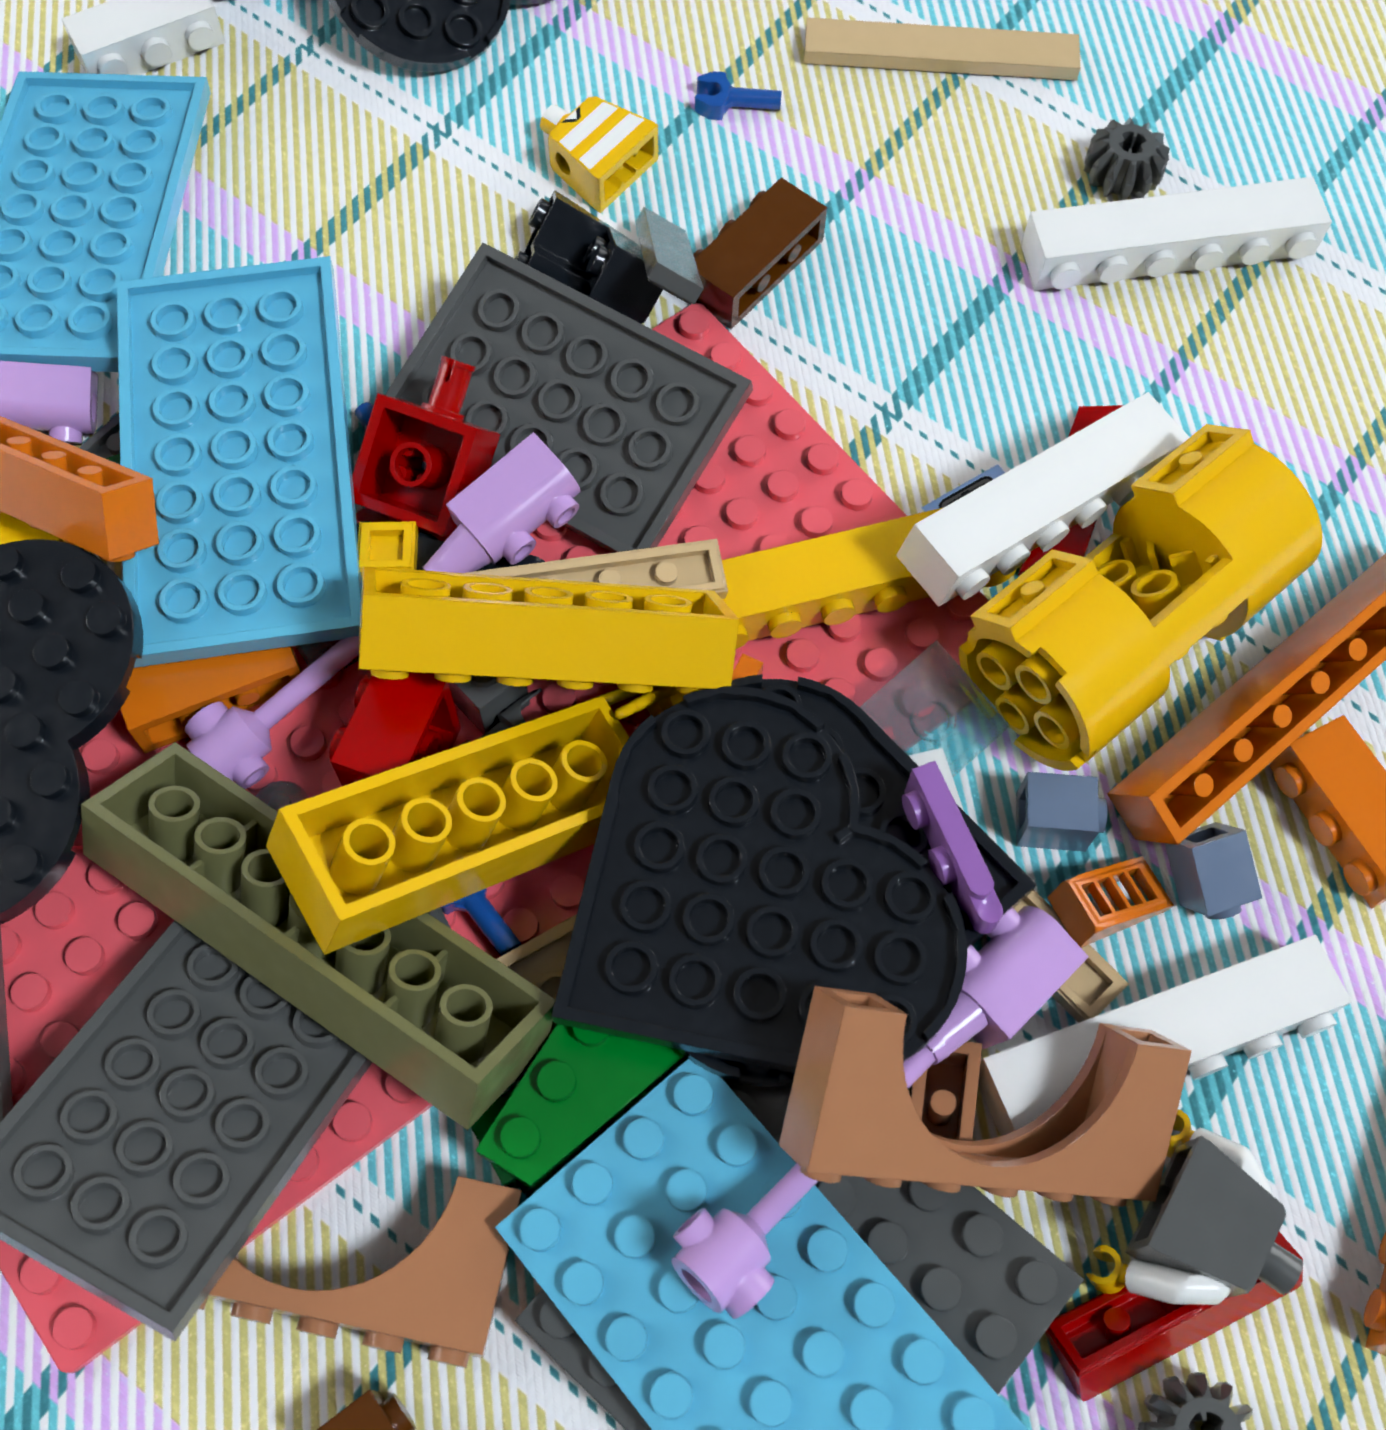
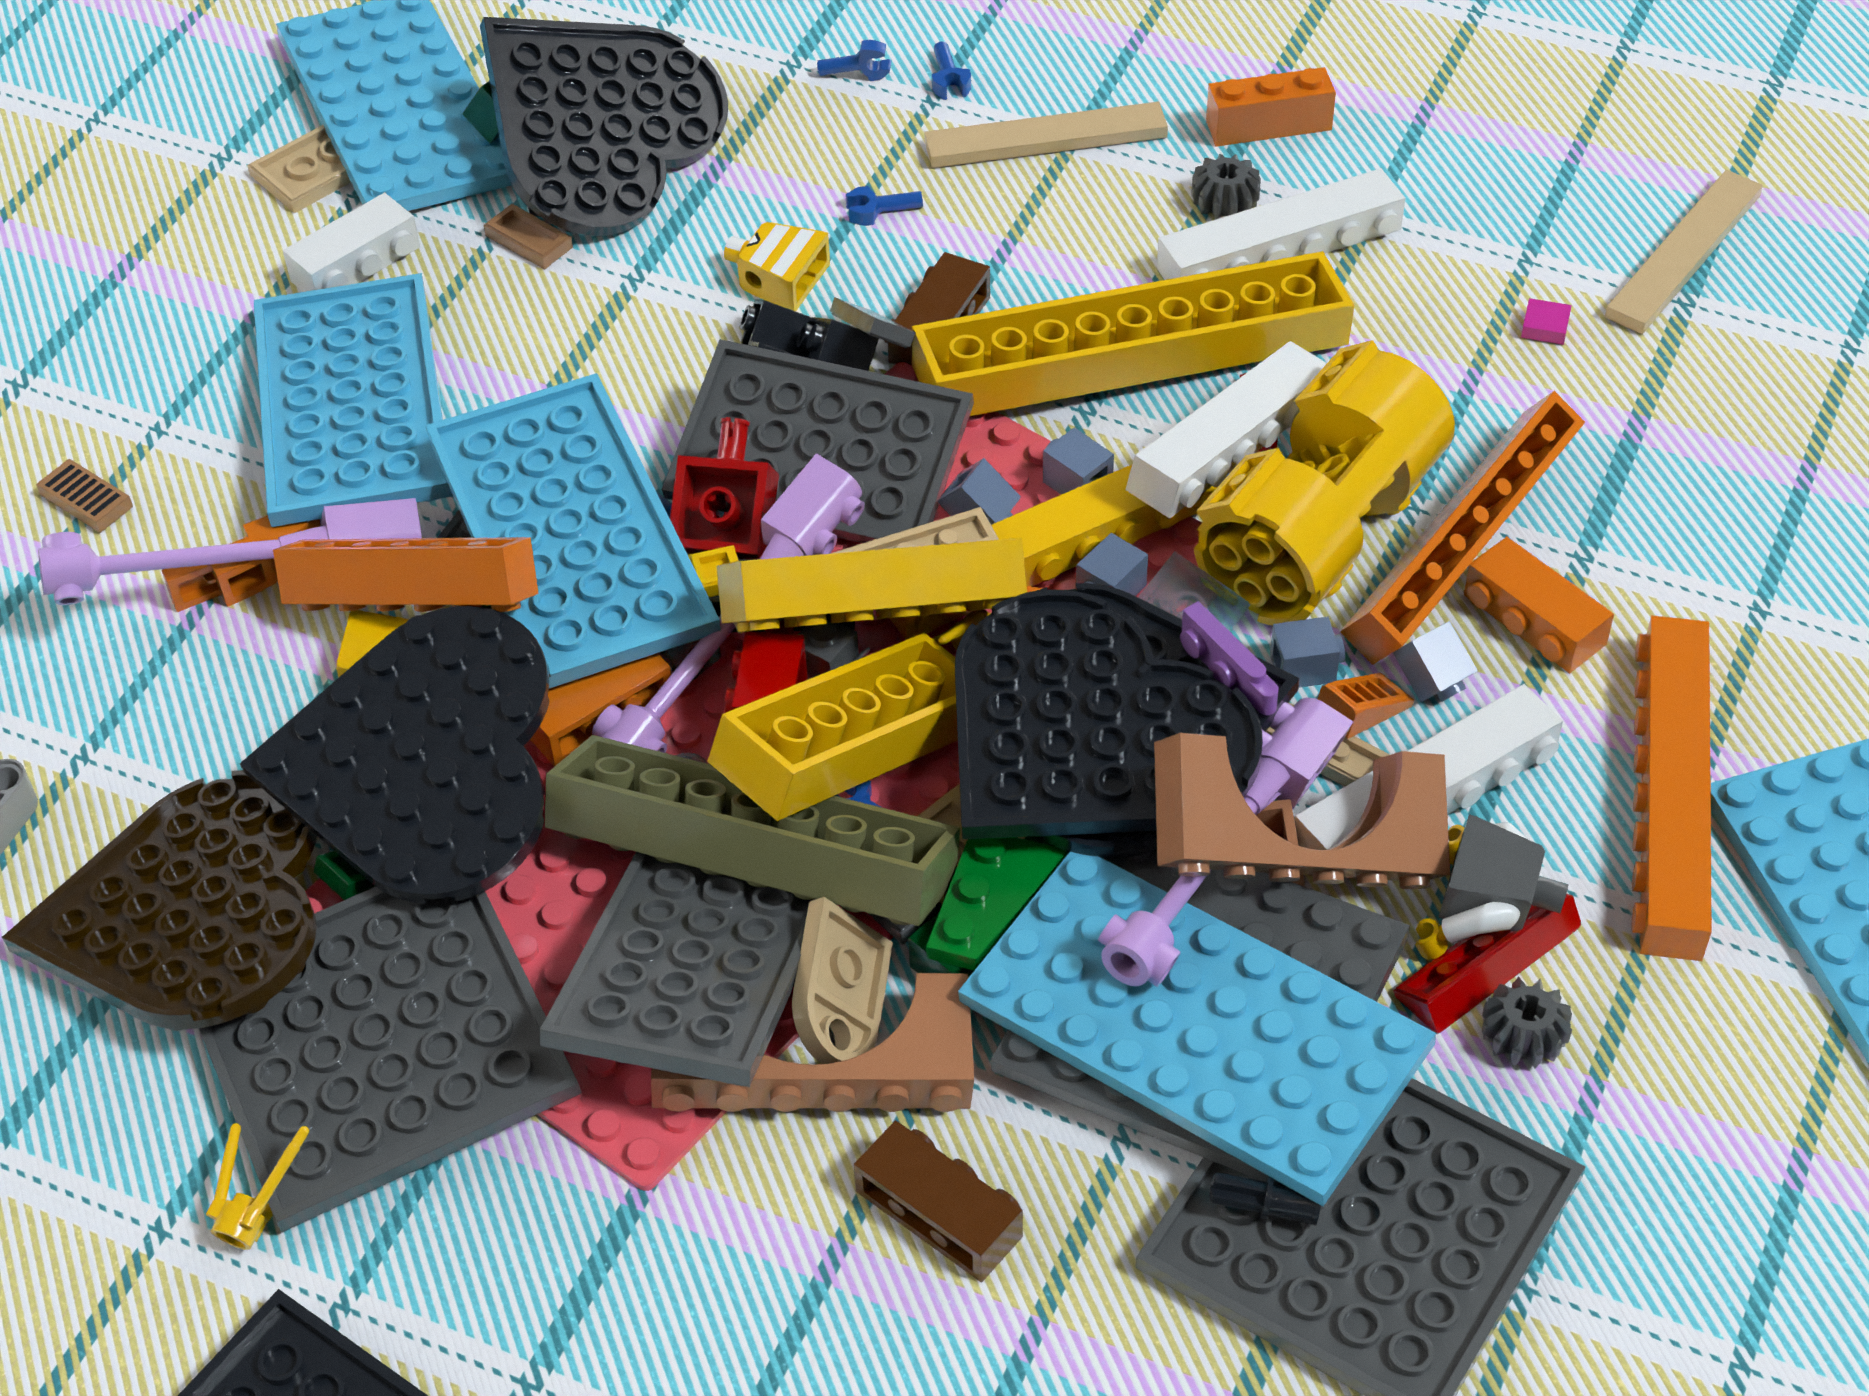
camera: 10 degrees left, 15 degrees down
none -> medium nougat tile [484,204,573,270]
none -> tan tile [792,897,893,1064]
none -> yellow brick [912,251,1355,416]
none -> sand blue brick [937,458,1021,525]
none -> sand blue brick [1043,427,1114,495]
none -> sand blue brick [1076,533,1148,596]
none -> orange brick [1206,67,1336,147]

